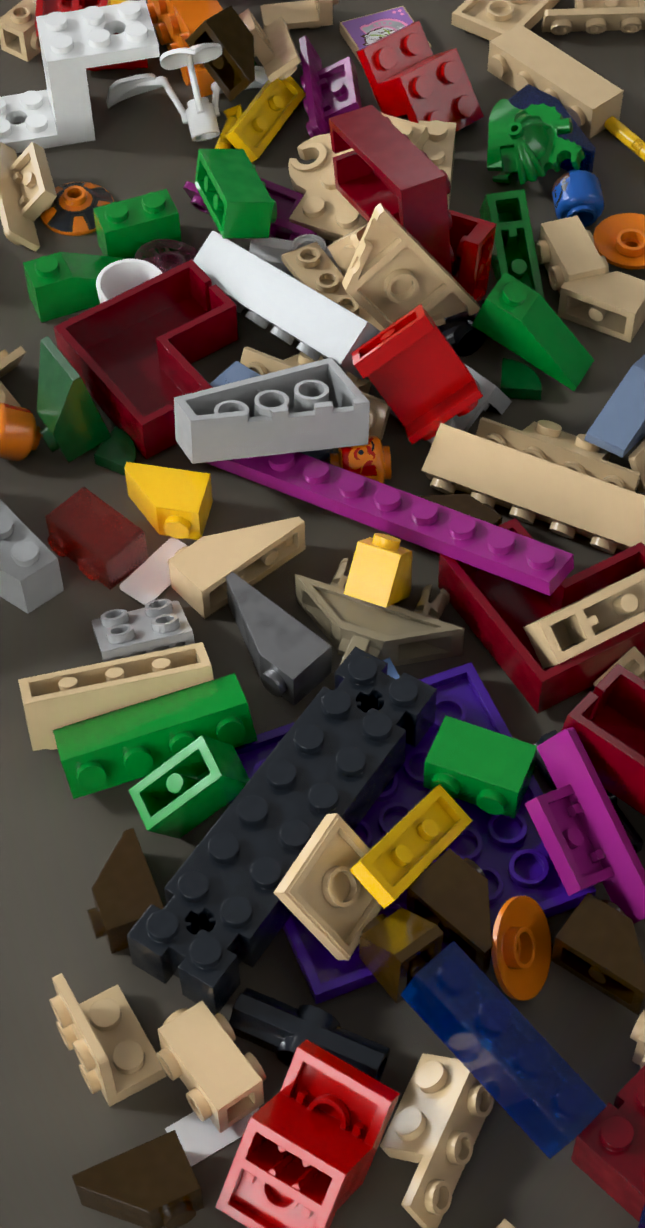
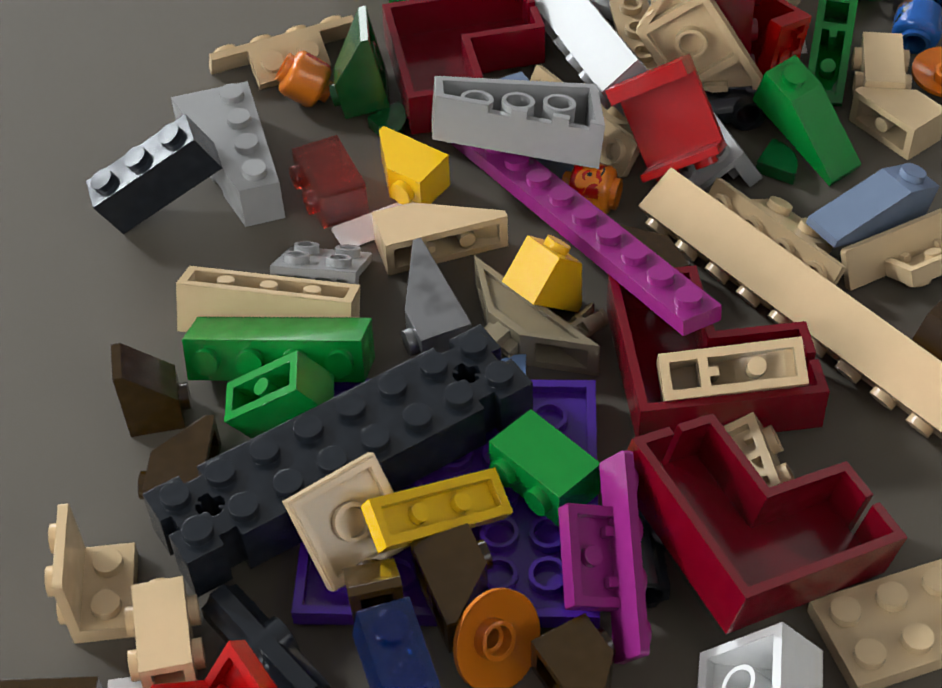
camera: 25 degrees right, 5 degrees down
none -> dark brown slope [110,343,192,437]

